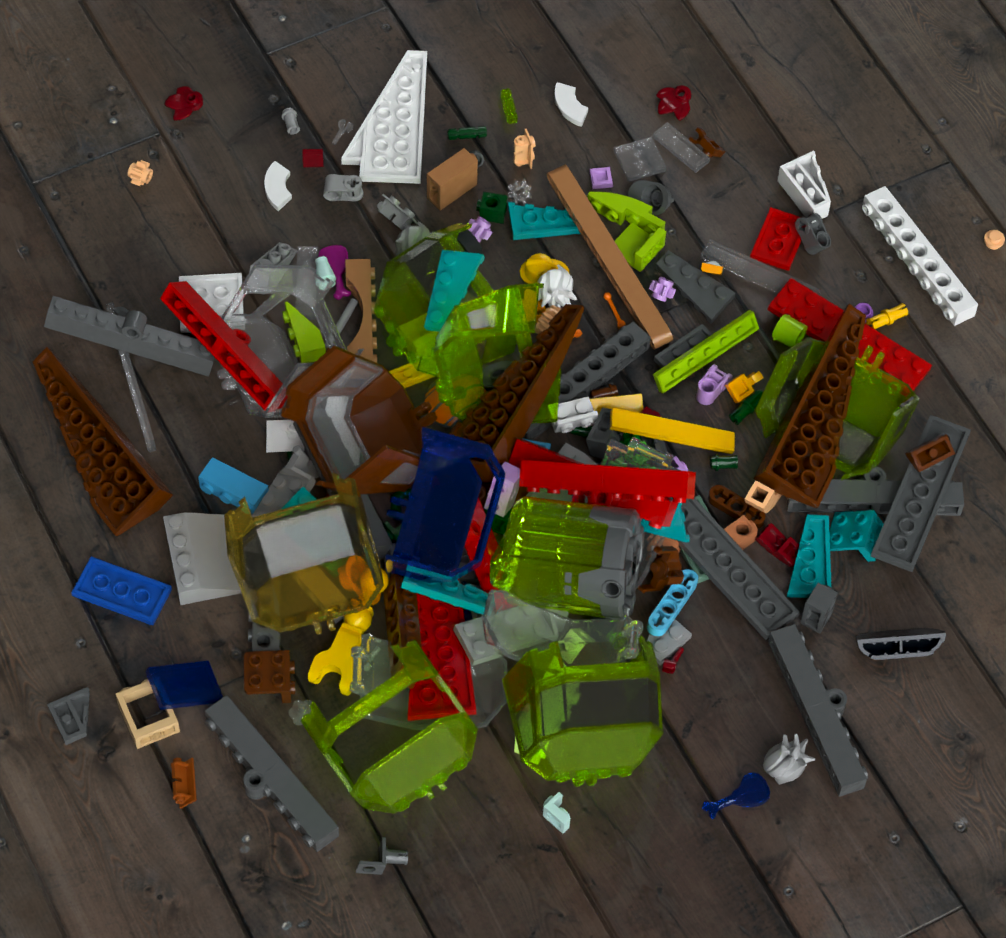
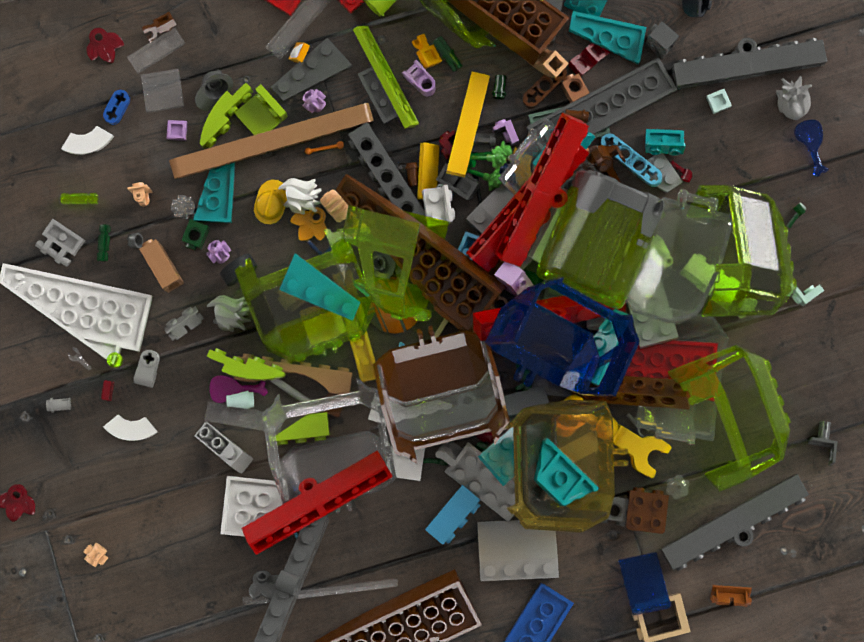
camera: 75 degrees left, 25 degrees up
none -> light grey plate [35,219,85,267]
none -> blue beam [103,90,130,125]
none -> clear neon green hinge [107,352,123,368]
none -> lime slope [207,348,286,381]
none -> teal wing [534,438,599,506]
none -> reddish brown pin [565,109,589,123]
none -> teal bracket [645,129,685,156]
none -> light aqua plate [706,89,732,114]
none -> dark green hand [786,202,806,228]

